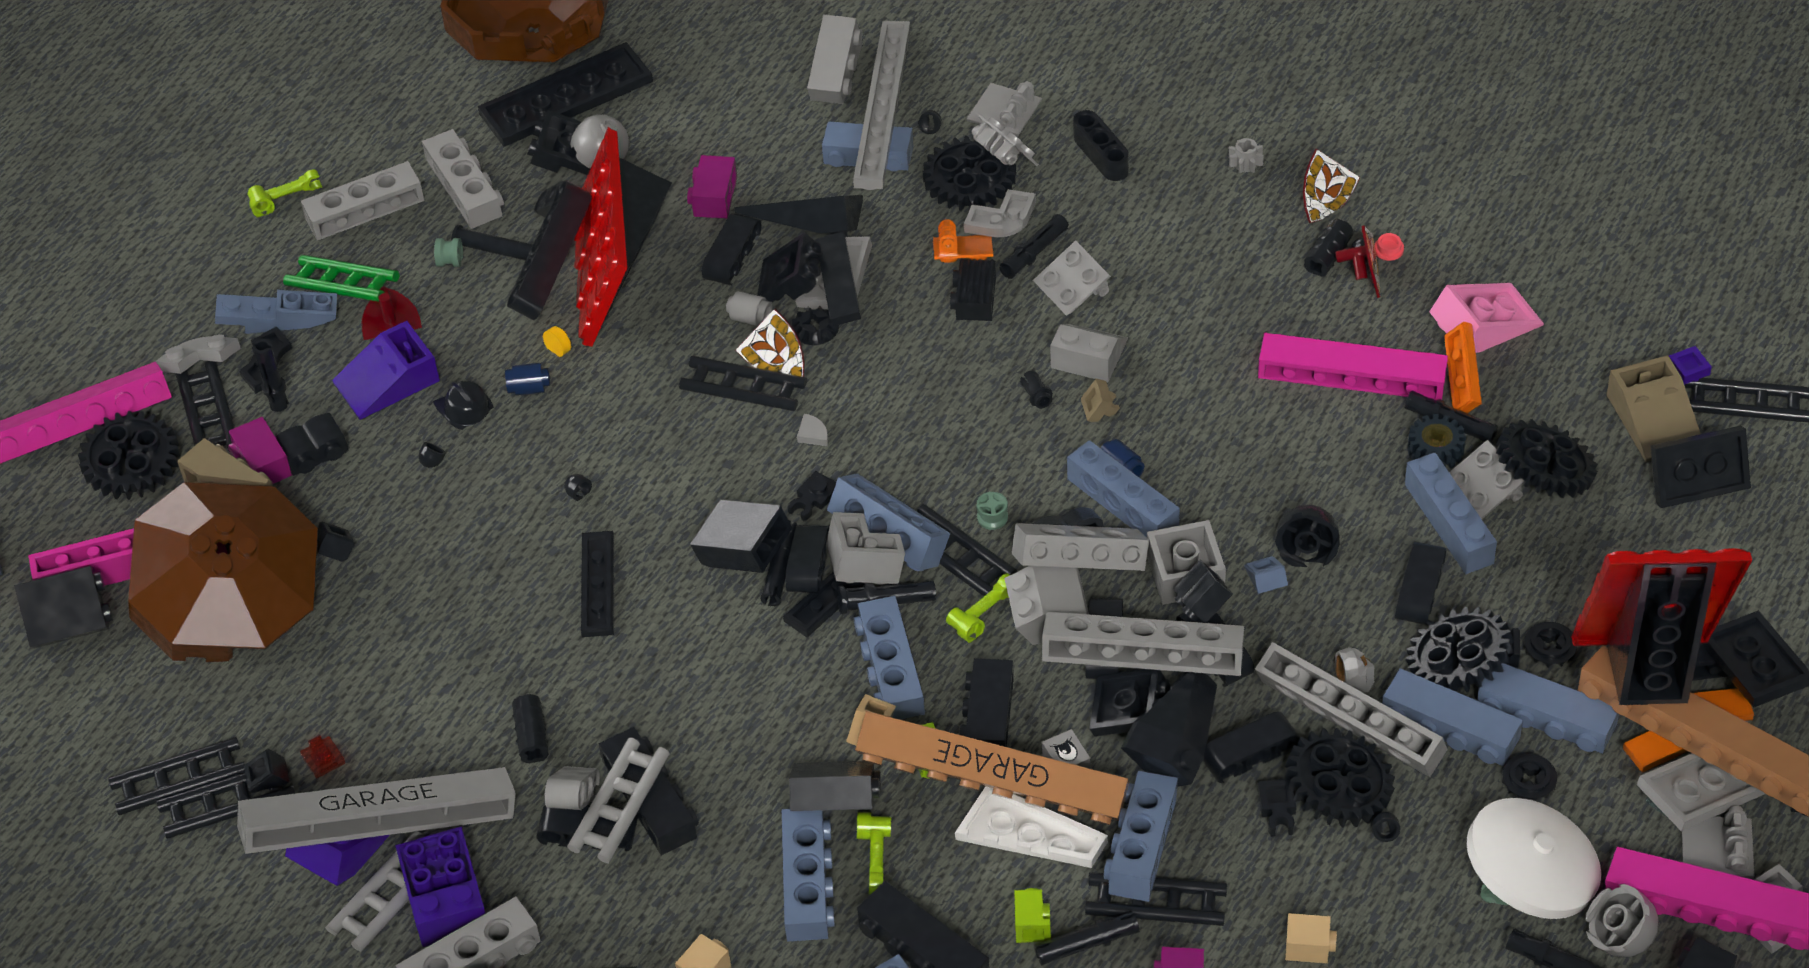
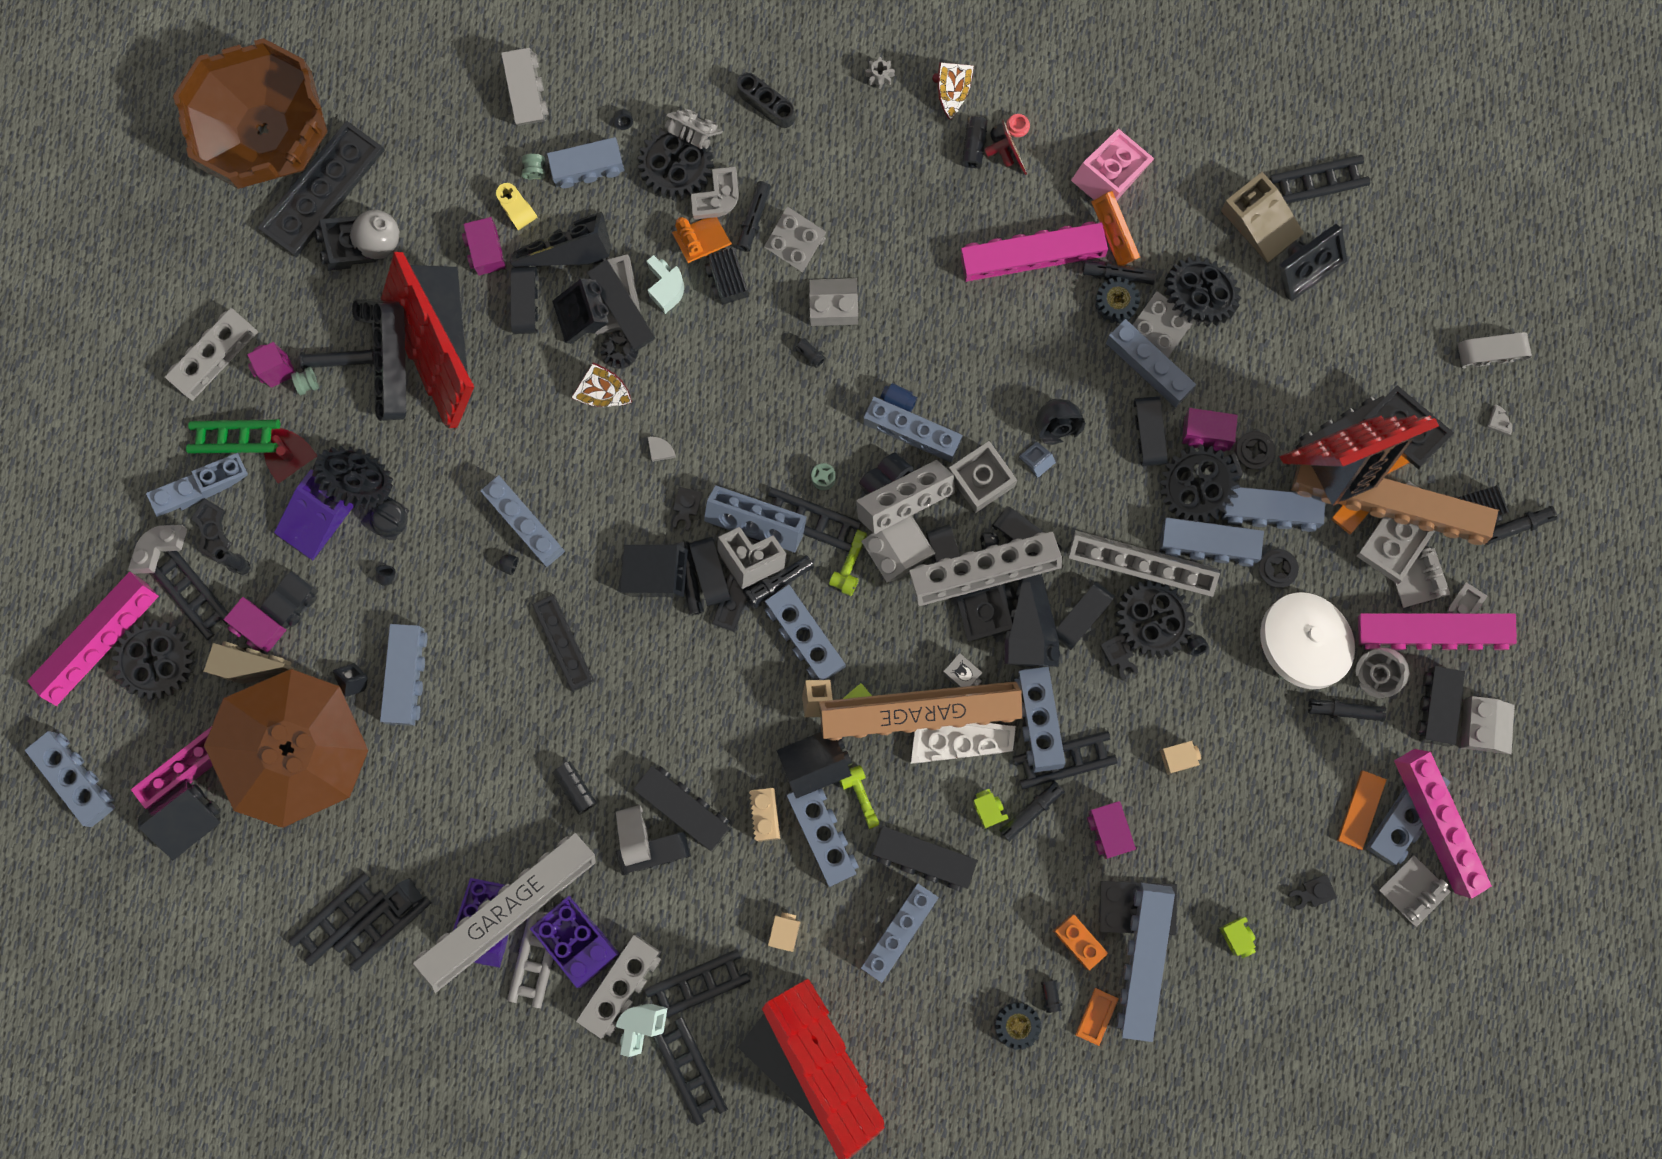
camera: 20 degrees left, 30 degrees up
lime brick [247,169,322,217] -> none
clear red tile [300,735,345,779] -> none
light grey brick [422,129,504,229] -> none
dark blue brick [505,363,550,396] -> none
yellow tile [543,326,571,357] -> none
light grey bar [567,738,670,863] -> none
black bar [679,356,807,411] -> none
light grey brick [726,291,772,326] -> none
light grey plate [853,21,910,190] -> none
black brick [959,658,1014,747] -> none
light grey hinge [967,81,1042,136] -> none
dark tan tile [1081,379,1120,422] -> none
black brick [1173,560,1233,623] -> none
light grey rock [1335,647,1375,693] -> none
dark purple tile [1669,346,1712,386] -> none
none -> magenta brick [247,342,295,388]
none -> black gear [312,446,393,509]
none -> sand blue brick [380,624,428,726]
none -> sand blue brick [480,475,565,567]
none -> light yellow piece [496,183,538,231]
none -> sand green wheel [522,154,545,180]
none -> light aqua brick [647,255,684,314]
none -> tan brick [749,788,780,842]
none -> magenta brick [1182,408,1238,452]

